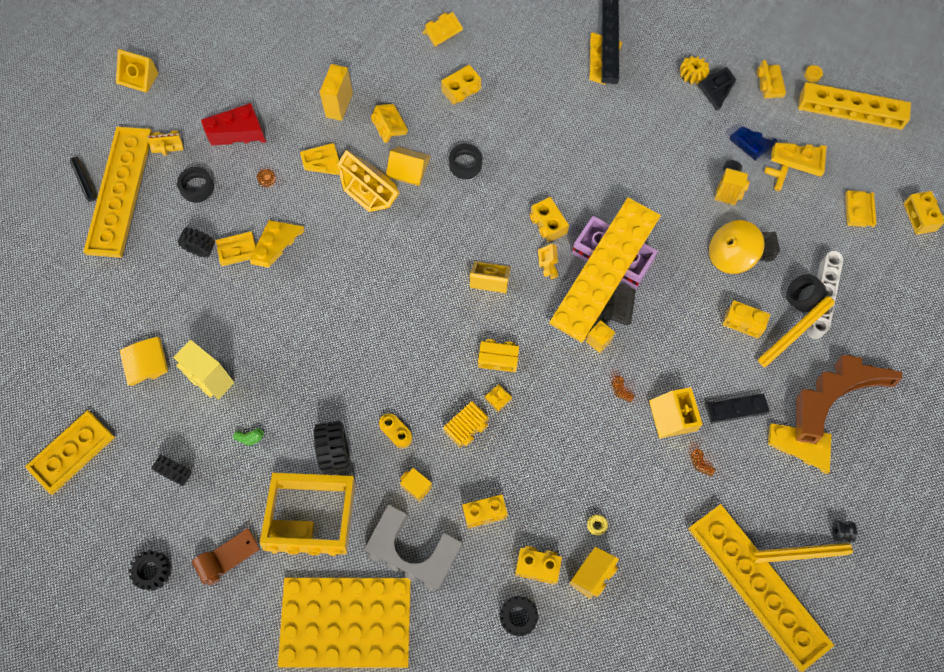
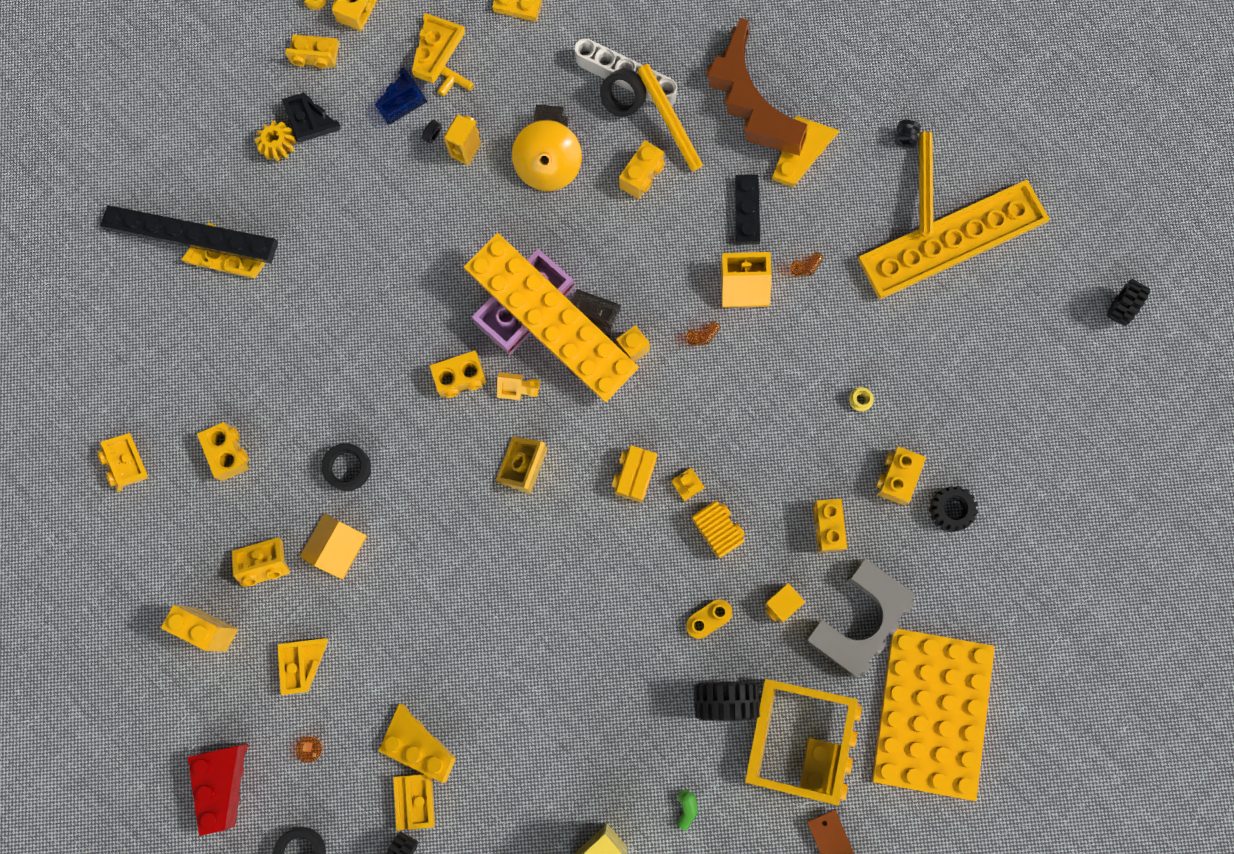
camera: 75 degrees left, 10 degrees up
yellow wedge [337,150,400,212] -> none
yellow slope [569,547,619,599] -> none

